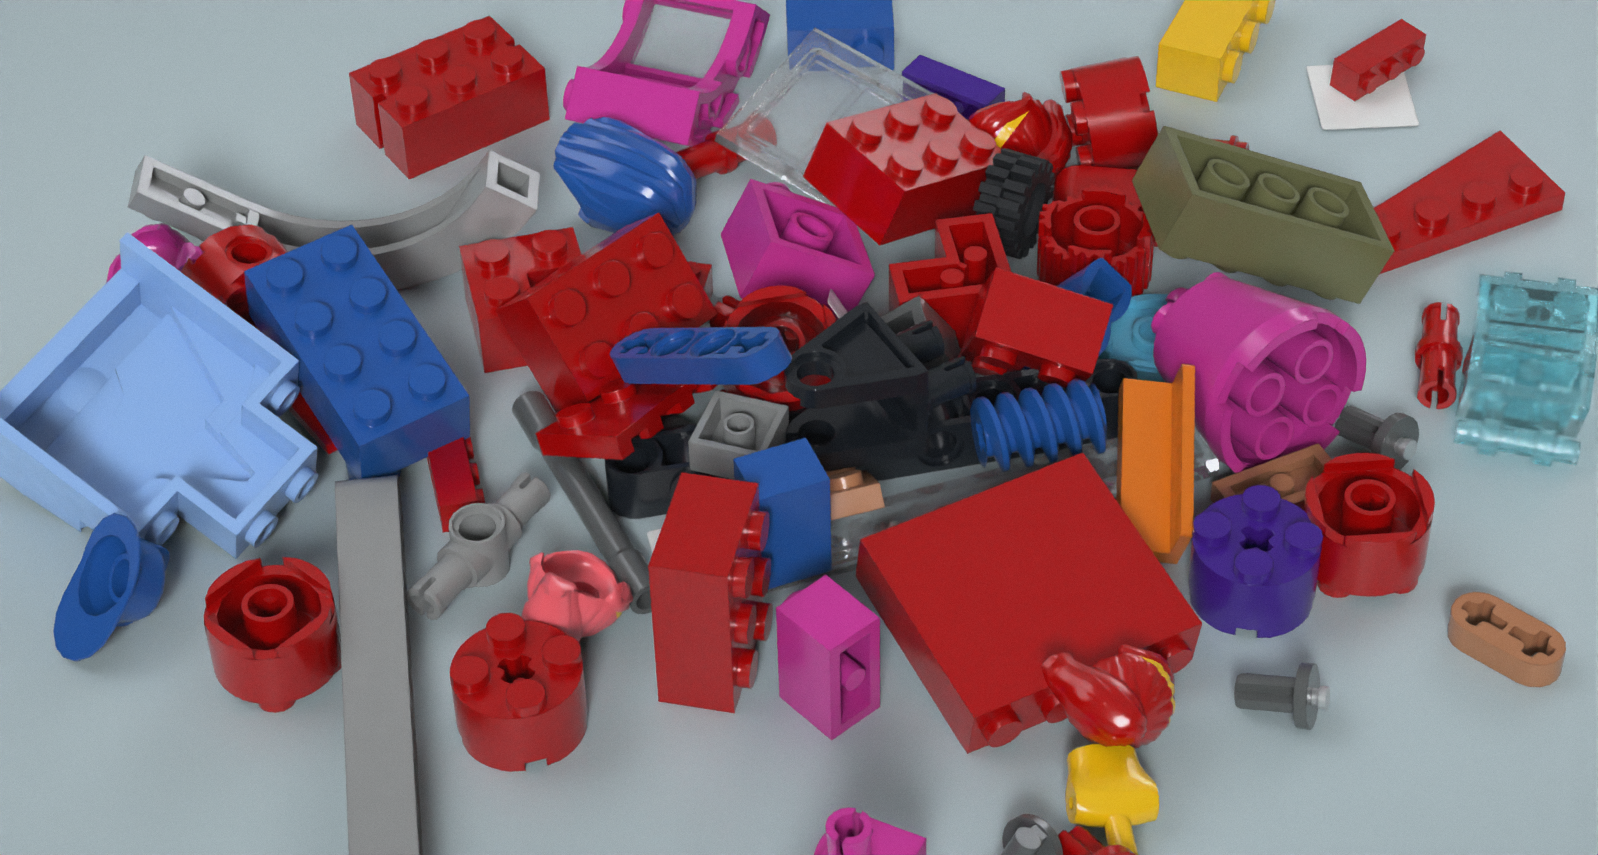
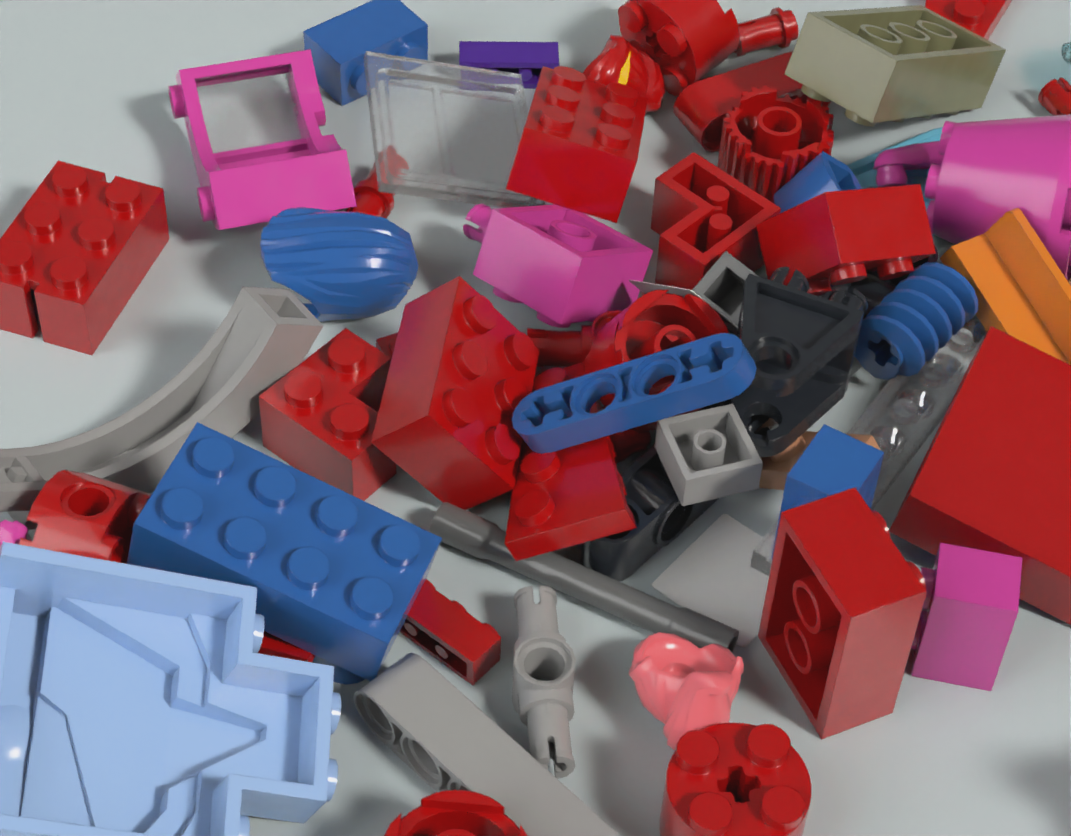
camera: 40 degrees left, 5 degrees up
black tyre [973,148,1055,259] -> none

